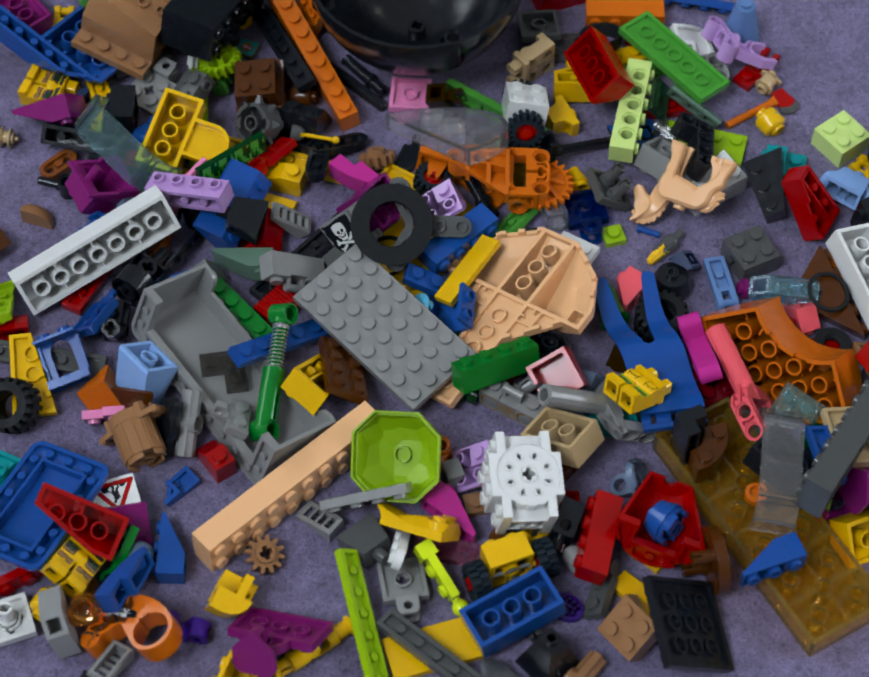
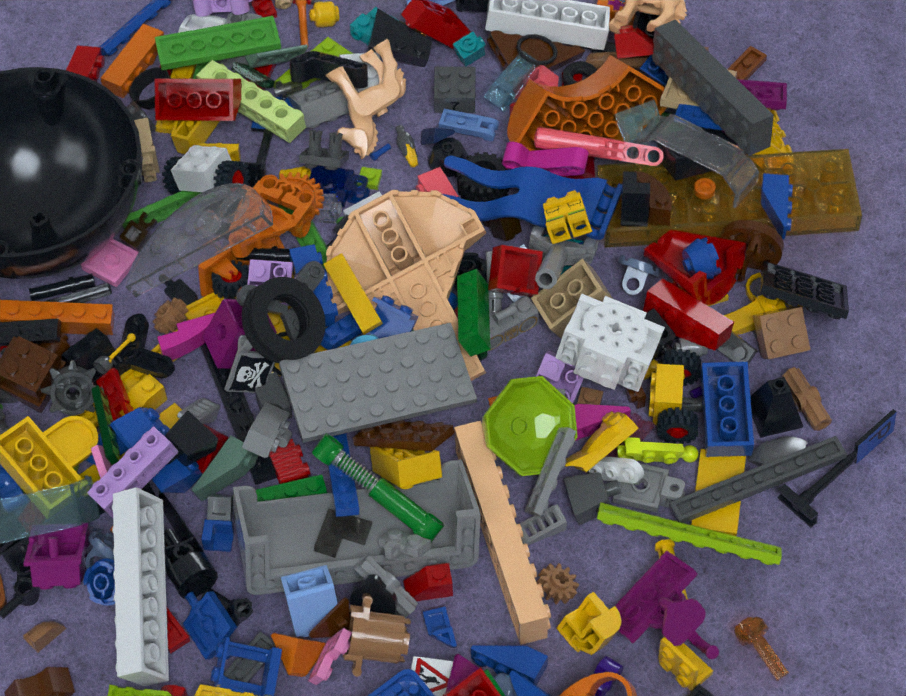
camera: 60 degrees left, 0 degrees up
magenta plate [736,278,753,299] -> none
none -> teal brick [453,32,486,67]

